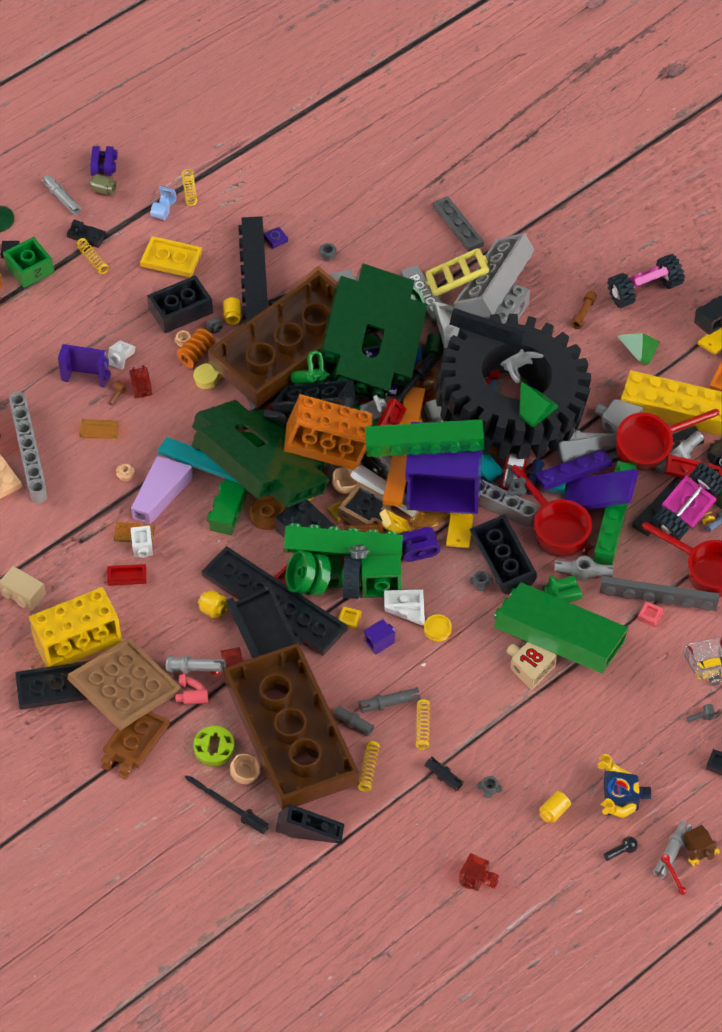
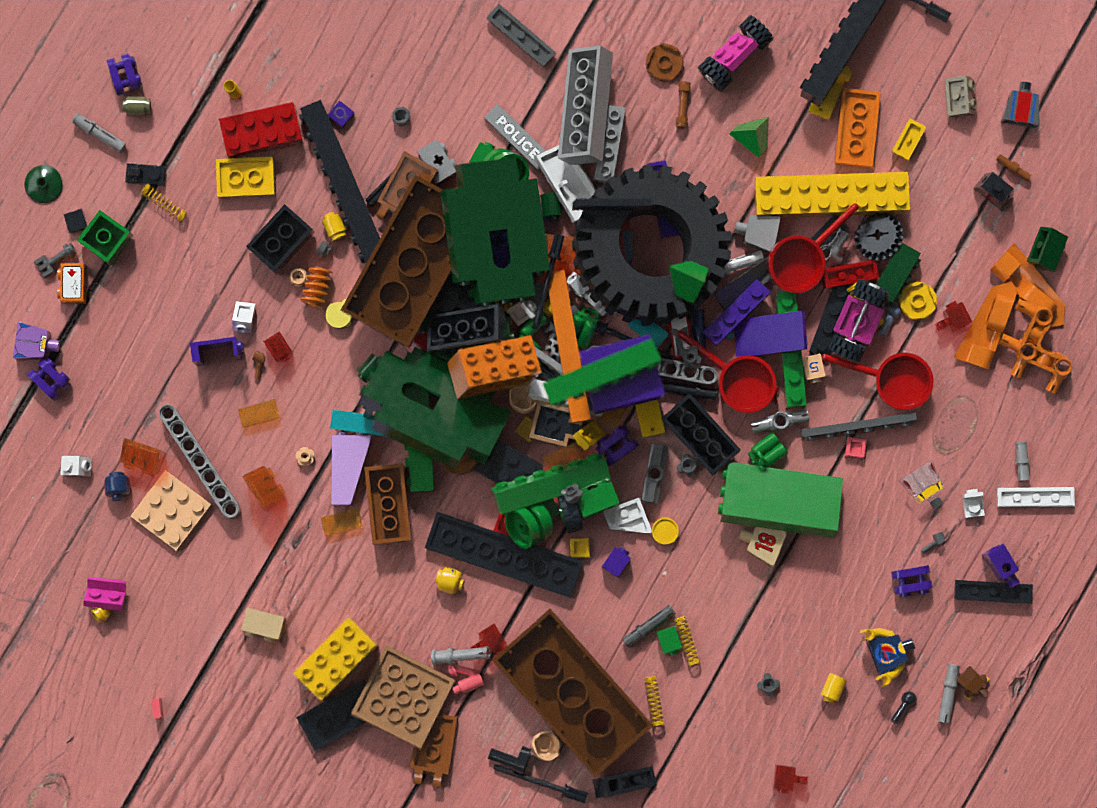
camera: 20 degrees left, 30 degrees up
red tile [107,564,147,586] -> none
white bracket [131,526,153,558] -> none
light blue leg [151,186,177,220] -> none
lime piece [193,726,235,767] -> none
black panel [226,581,303,659] -> none
black arm [264,409,290,427] -> none
green piece [291,350,330,384] -> none
dark grey pin [333,705,374,736] -> none
red plate [376,398,407,426] -> none
black pin [424,756,464,792] -> none
light yellow bar [425,248,489,296] -> none
light grey piece [501,349,544,383] -> none
red hinge [661,854,687,895] -> none
none -> red brick [219,102,304,159]
none -> clear orange slope [242,466,286,511]
none -> dark orange brick [364,463,412,545]
none -> black piece [488,746,532,774]
none -> dark grey piece [641,444,668,504]
none -> dark orange tile [646,43,684,82]
none -> green brick [656,626,682,657]
none -> black pin [661,380,718,401]
none -> light nougat brick [802,354,825,384]
none -> dark purple brick [891,565,933,598]

